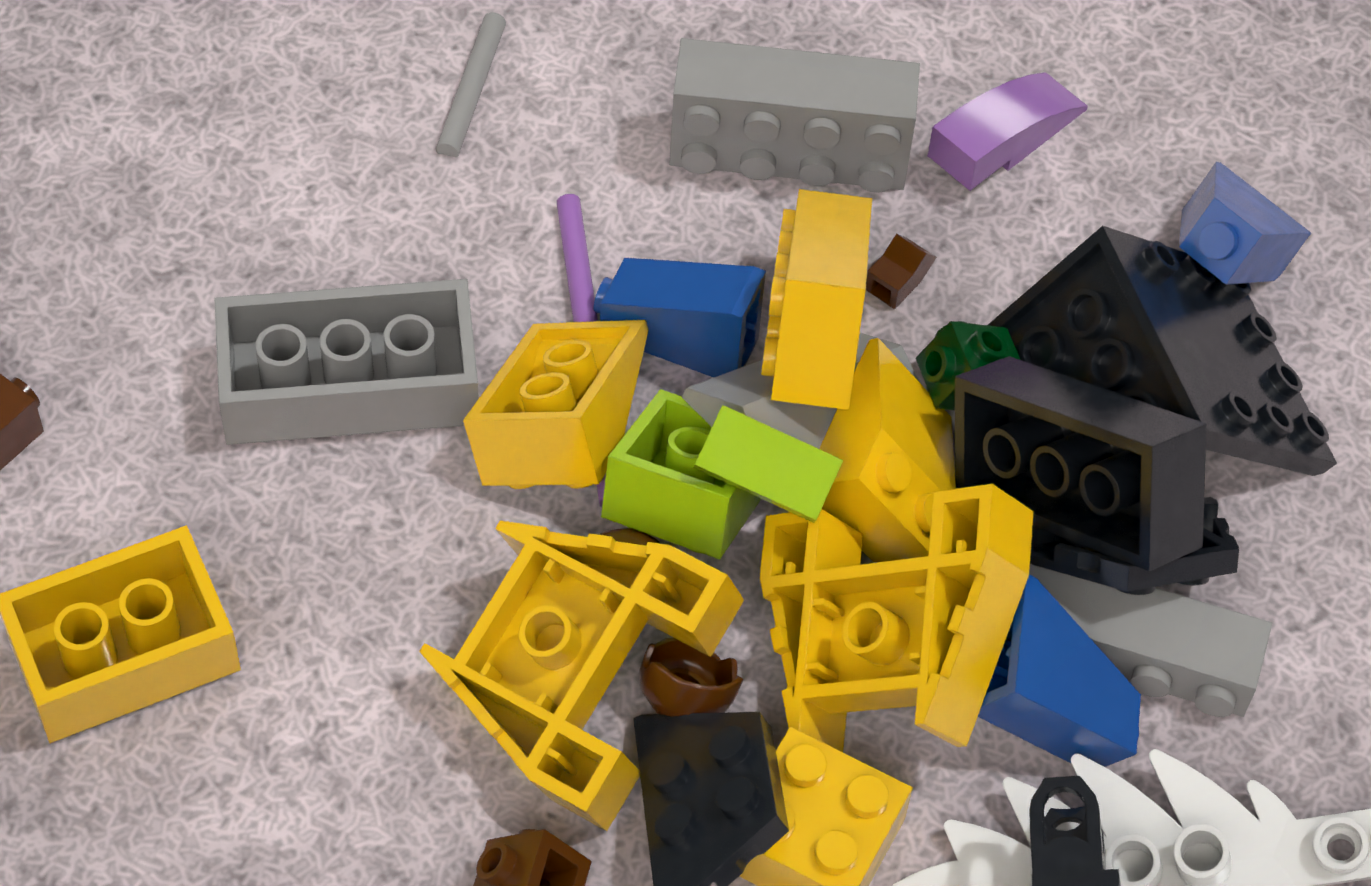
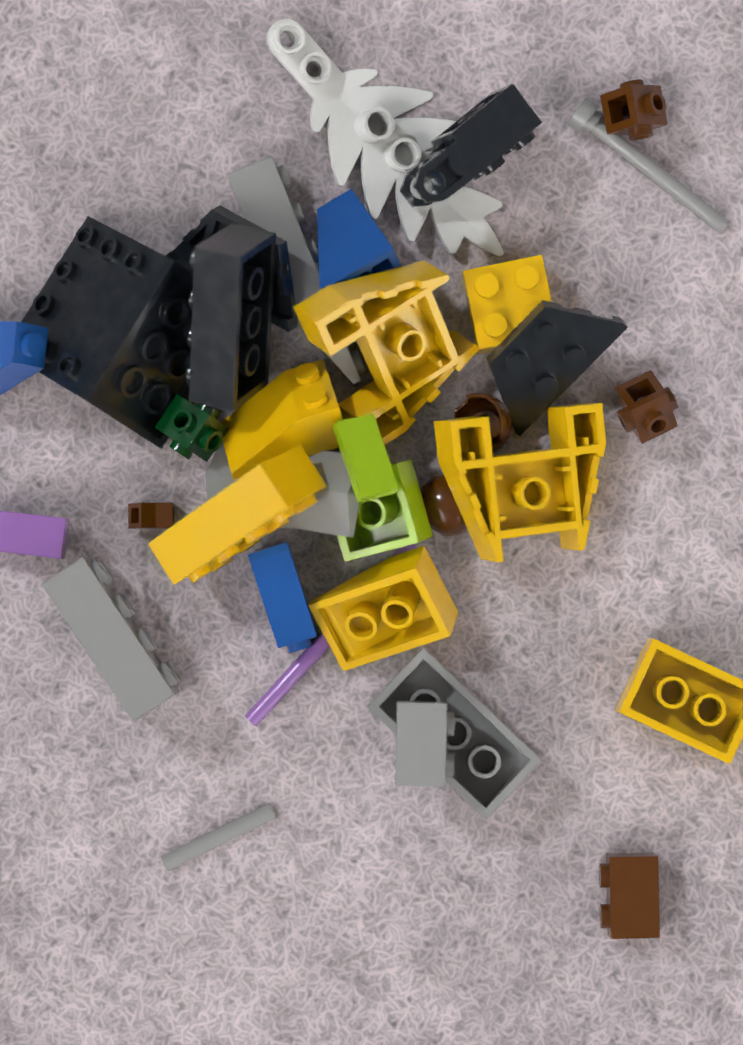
camera: 125 degrees left, 30 degrees up
none -> light grey brick [395,701,455,787]

